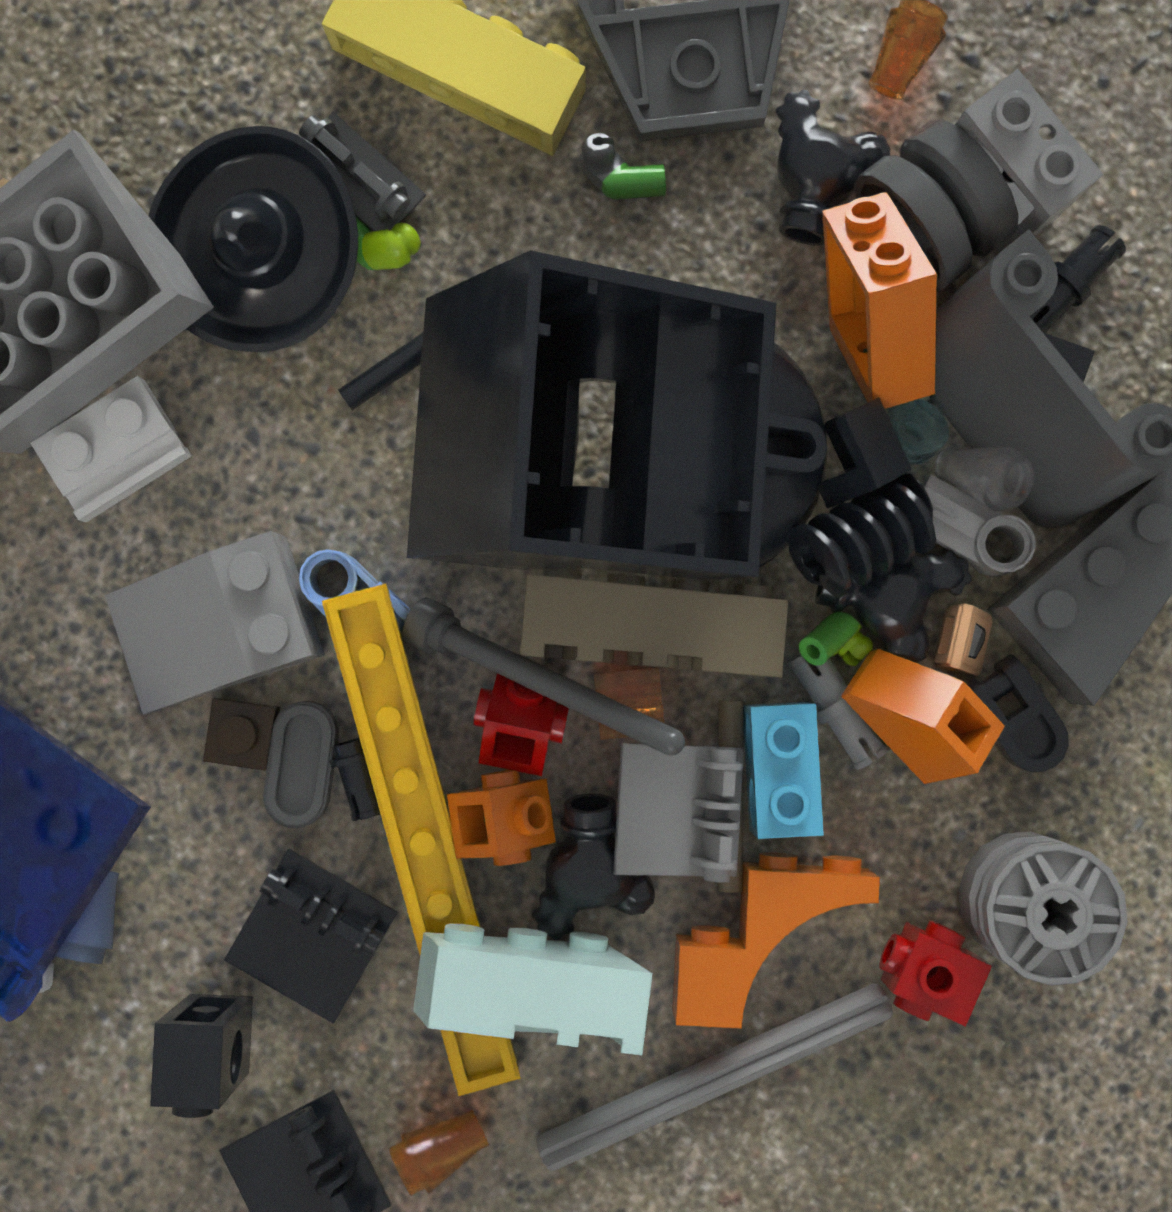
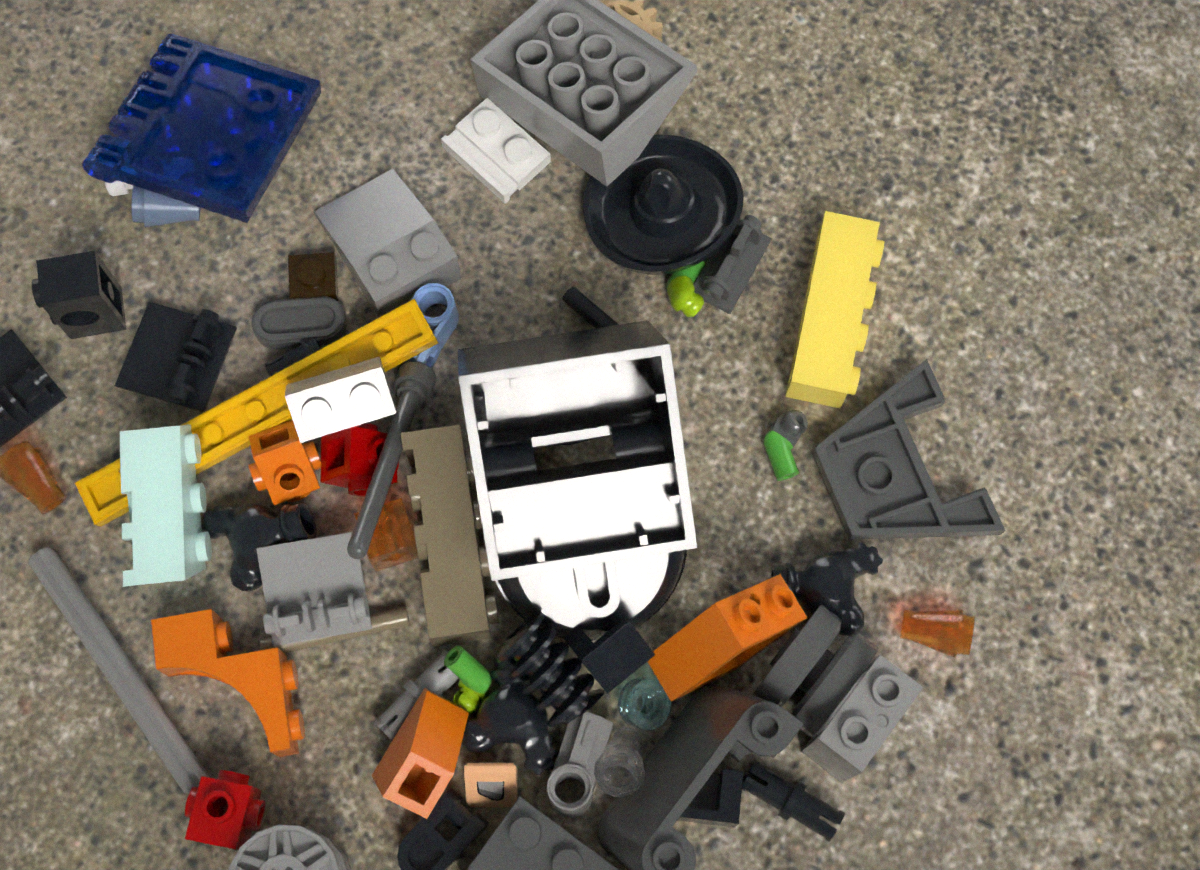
camera: 75 degrees right, 15 degrees down
medium azure brick [744,702,824,839] -> none
none -> brick [285,357,396,443]

